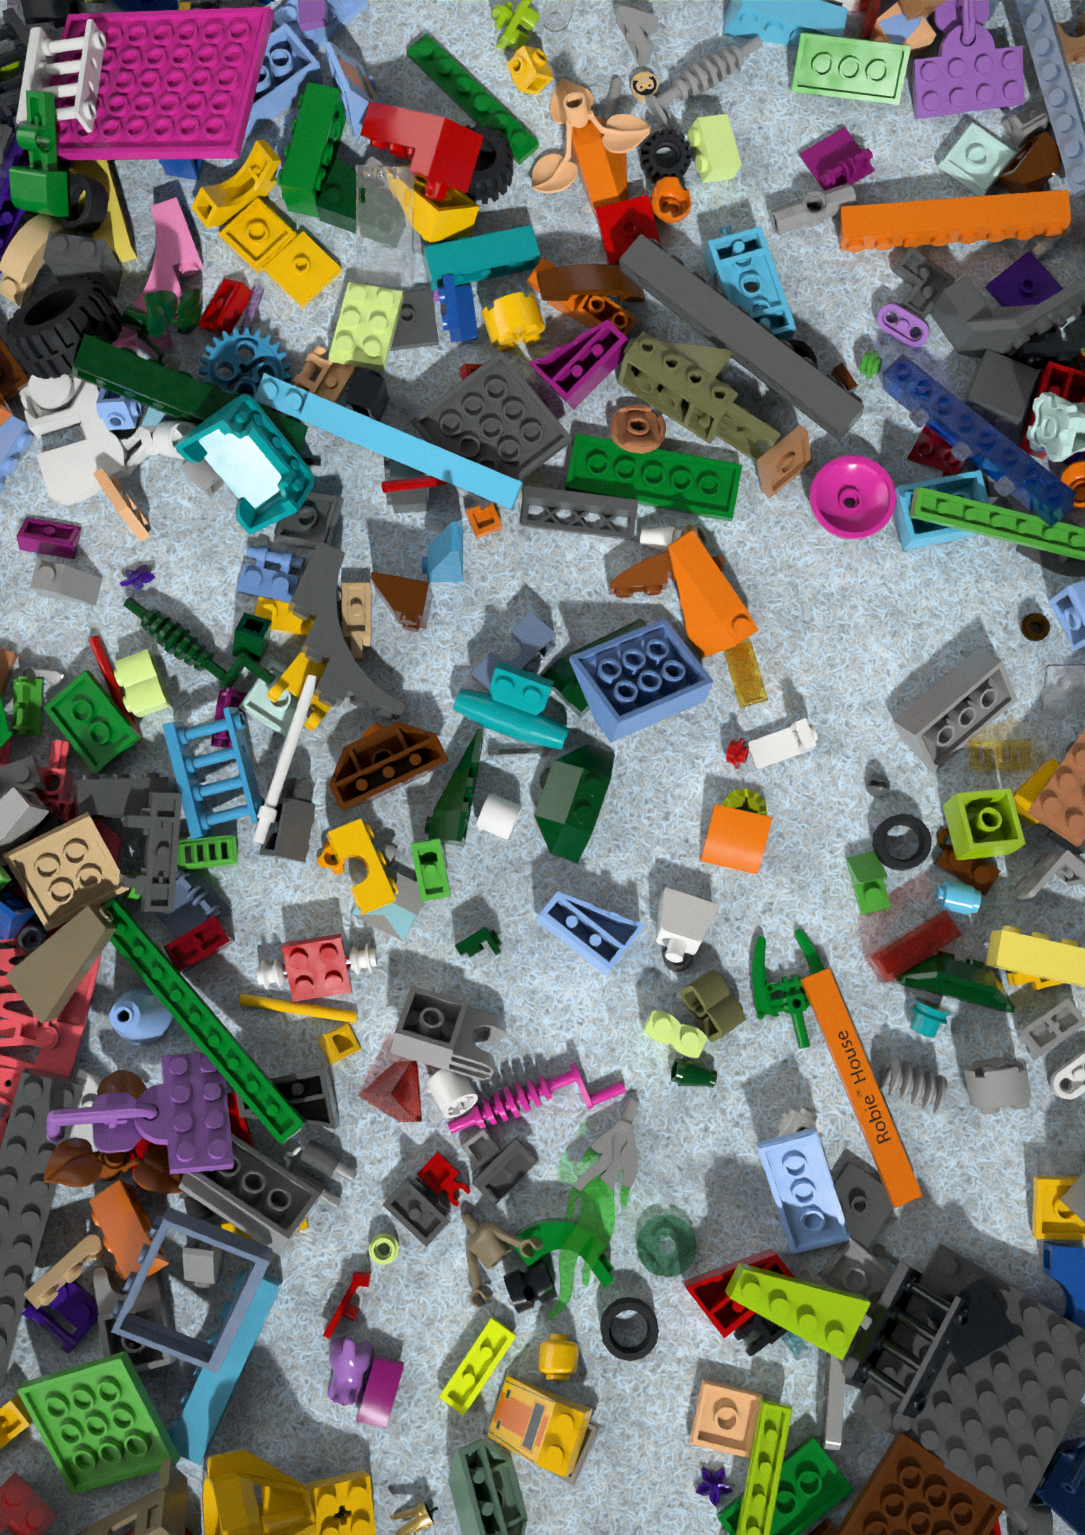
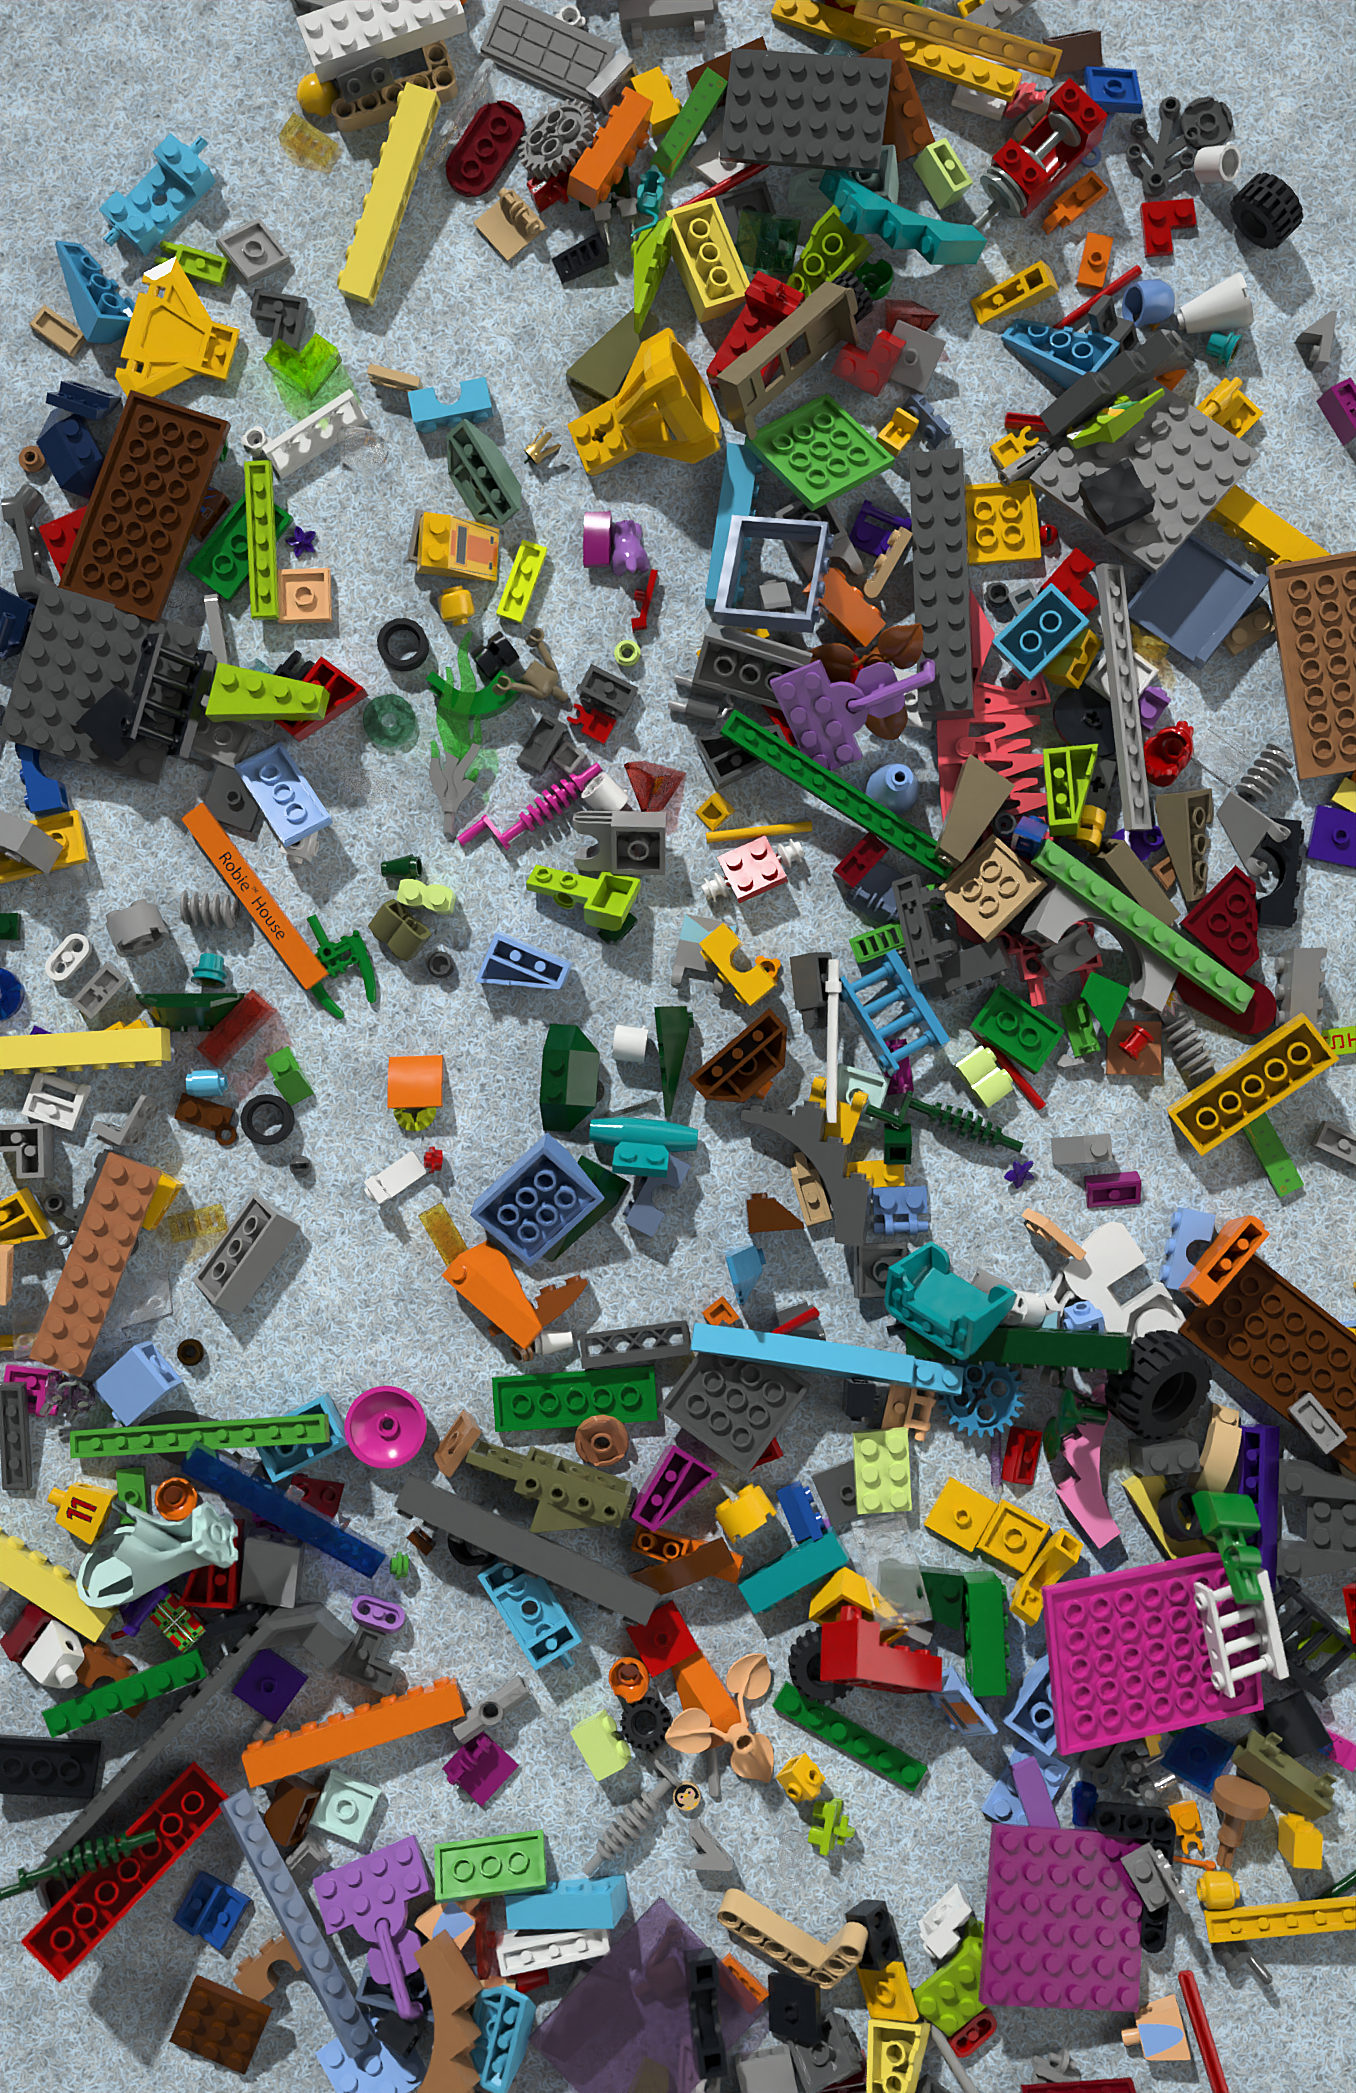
camera: 170 degrees right, 5 degrees up
bright green slope [410,838,451,902] -> none
white torso [655,887,719,963] -> none
lime brick [943,788,1025,861] -> none
none -> lime plate [526,864,641,931]

